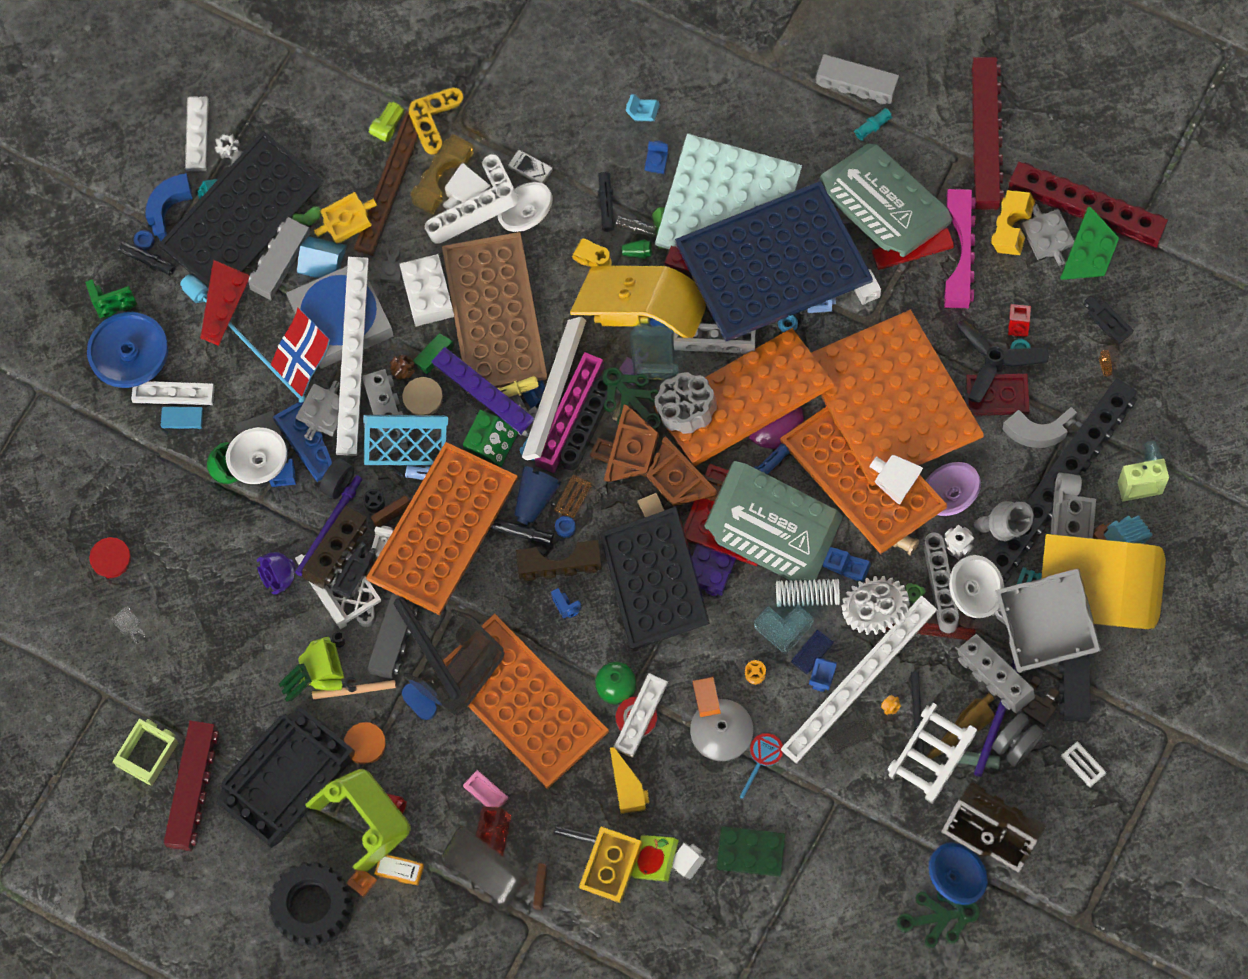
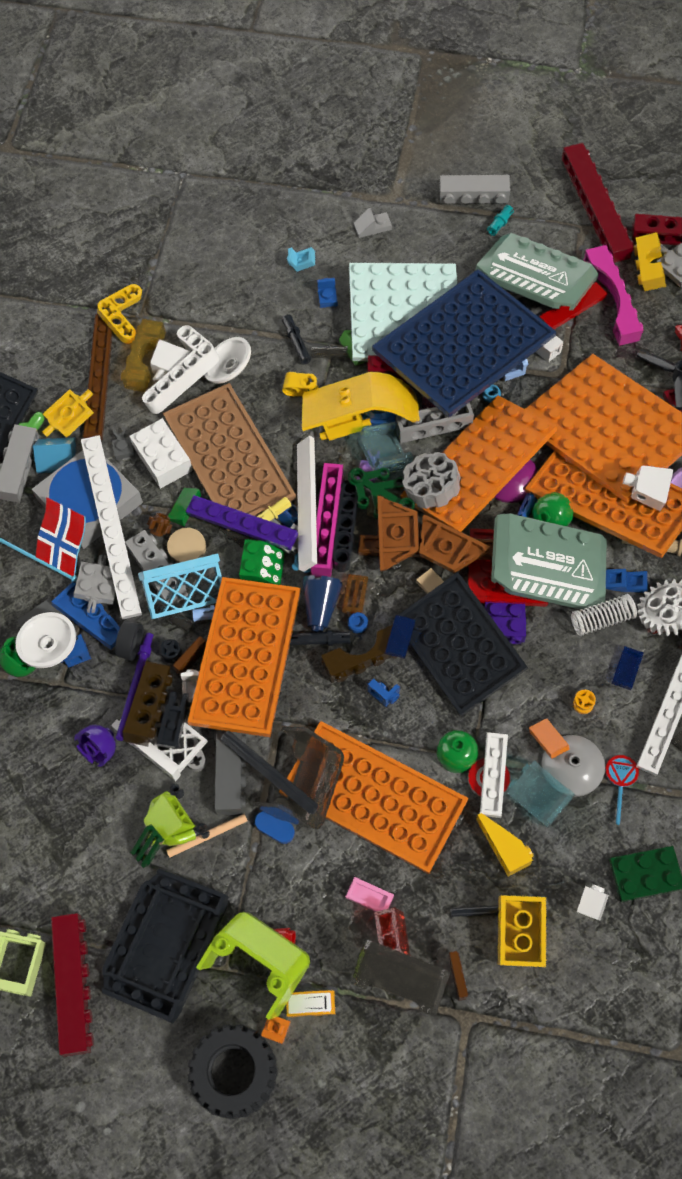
camera: 20 degrees left, 5 degrees down
orange tile [344,722,386,764] -> none
lime piece [369,102,404,142] -> none
white tile [508,150,553,184] -> none
green cone [622,239,652,259] -> none
tile [631,835,679,881] -> none
clear light blue brick [754,605,813,654] -> none
blue bracket [809,657,837,692] -> none
none -> light grey slope [354,208,392,238]
none -> clear blue tile [385,615,415,659]
none -> clear light blue panel [507,760,575,828]
none -> green cylinder [533,492,574,526]

